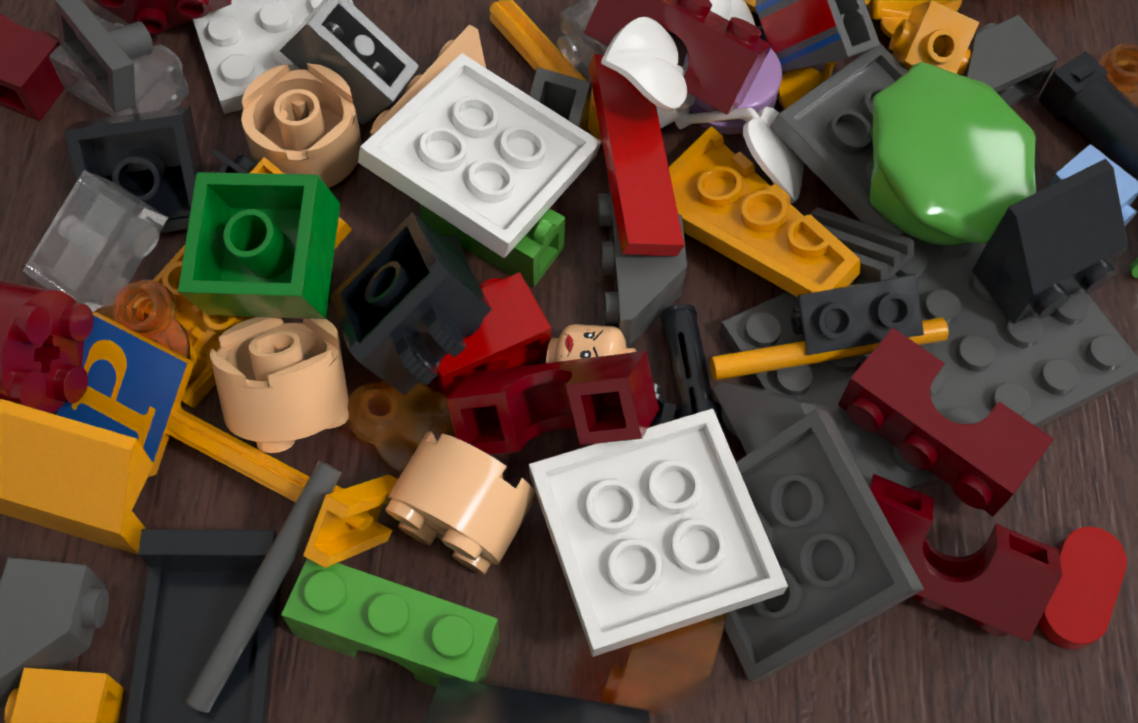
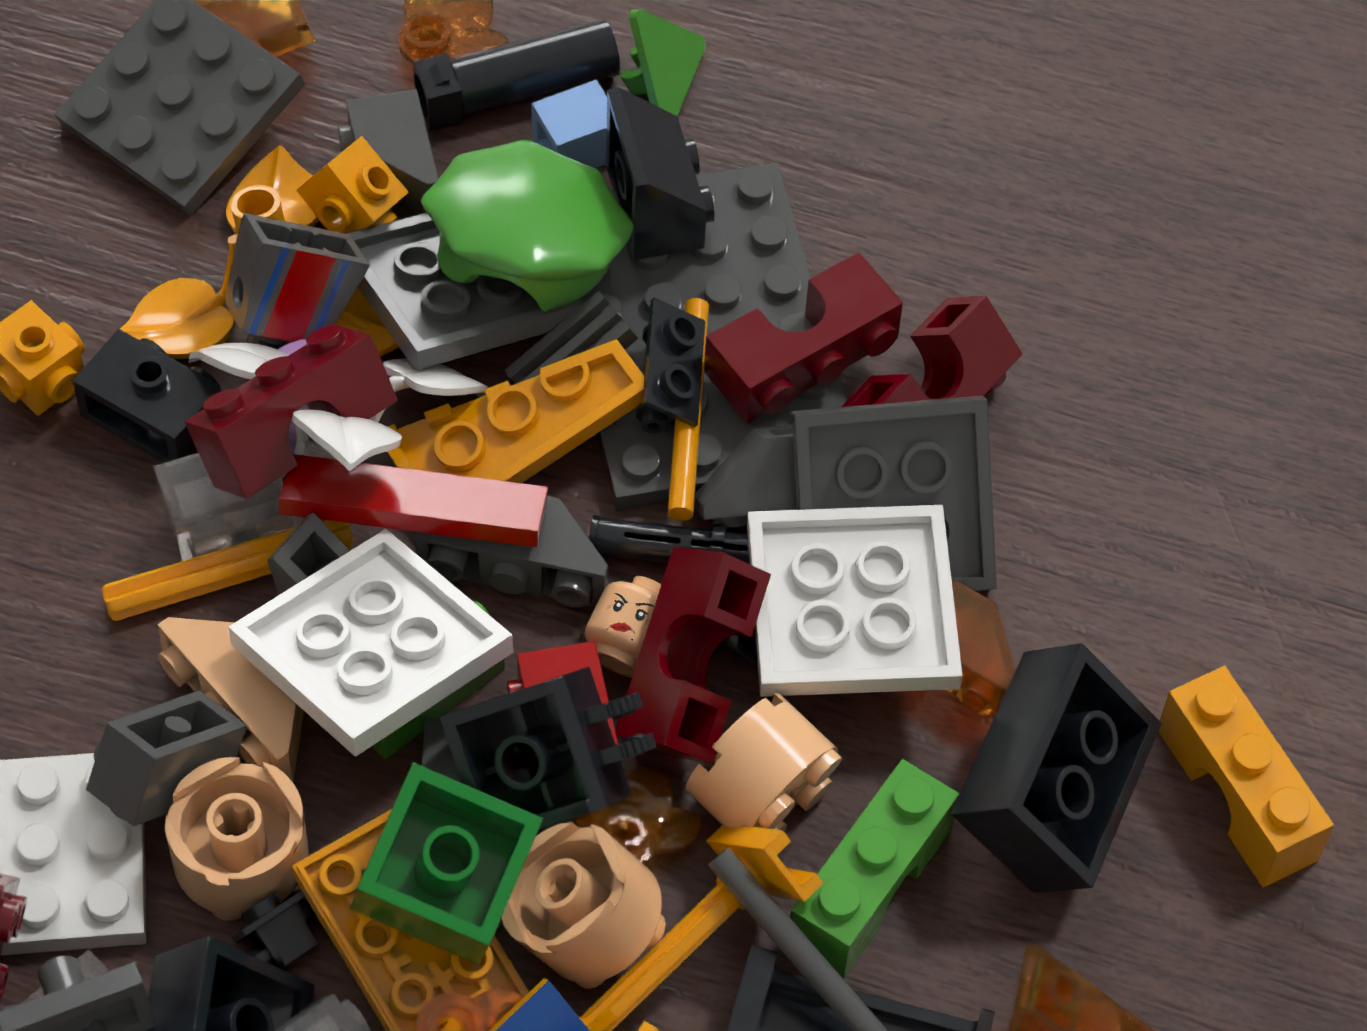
camera: 75 degrees left, 5 degrees down
red tile [1038,527,1127,650] -> none

